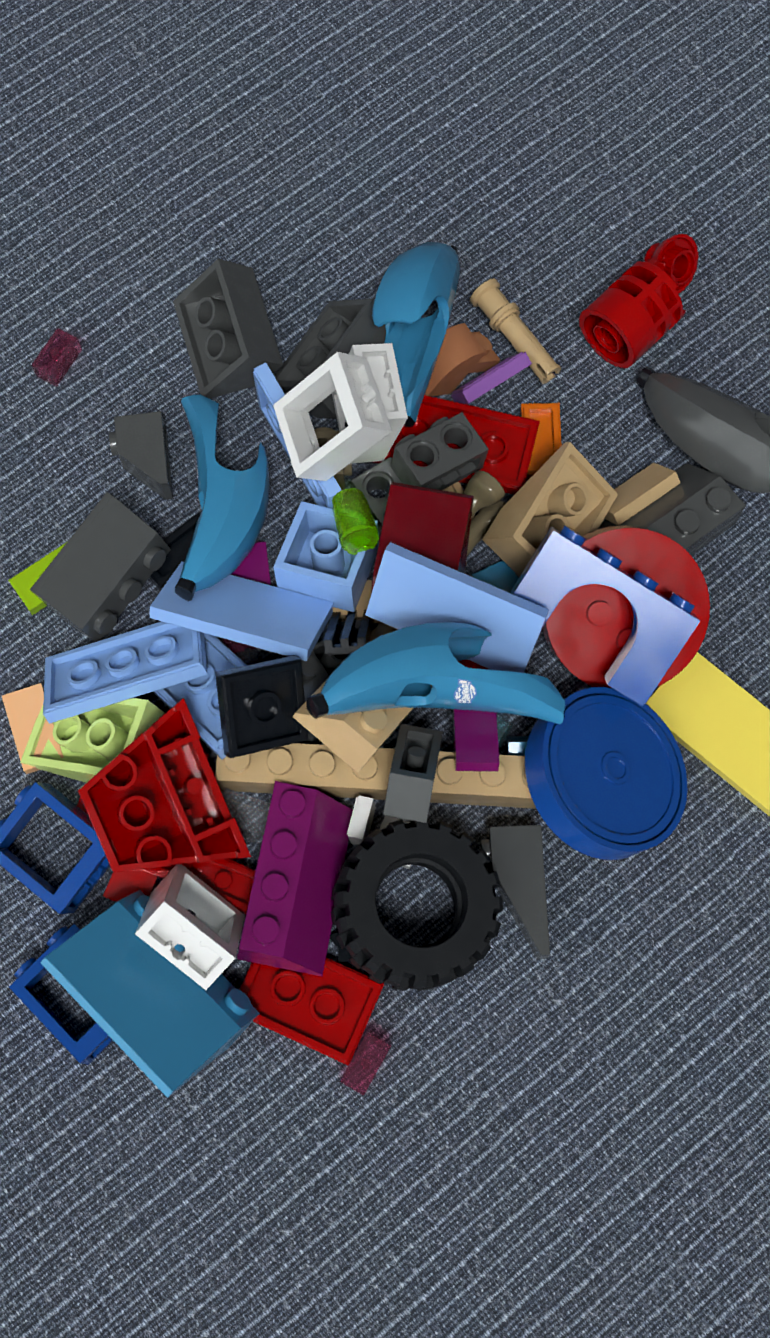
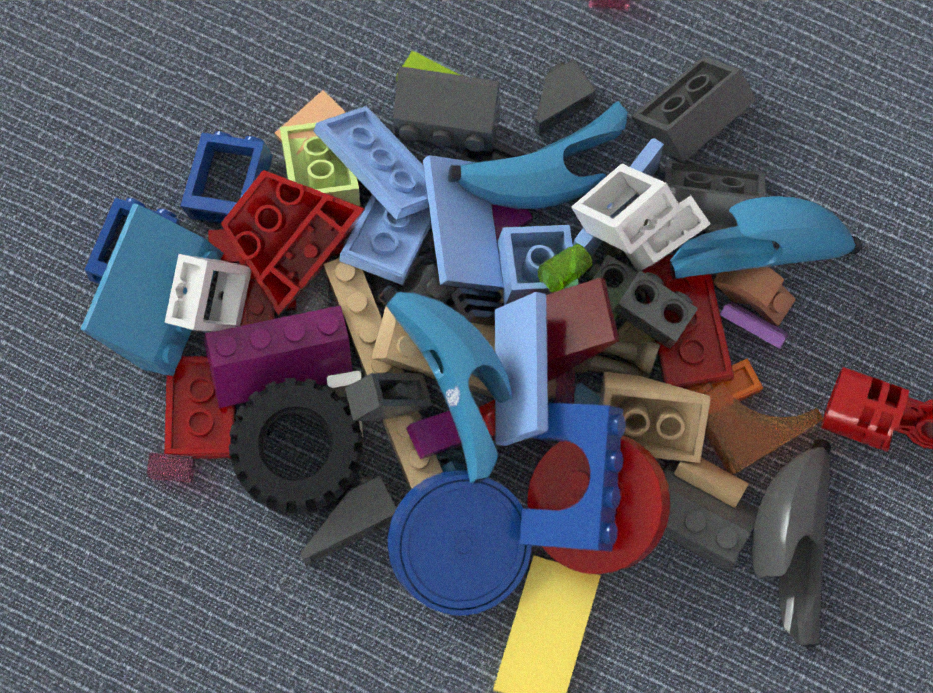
camera: 65 degrees right, 0 degrees up
black tile [215,656,308,758] -> none
tan pin [470,279,561,384] -> none
none -> clear orange arch [694,382,824,474]

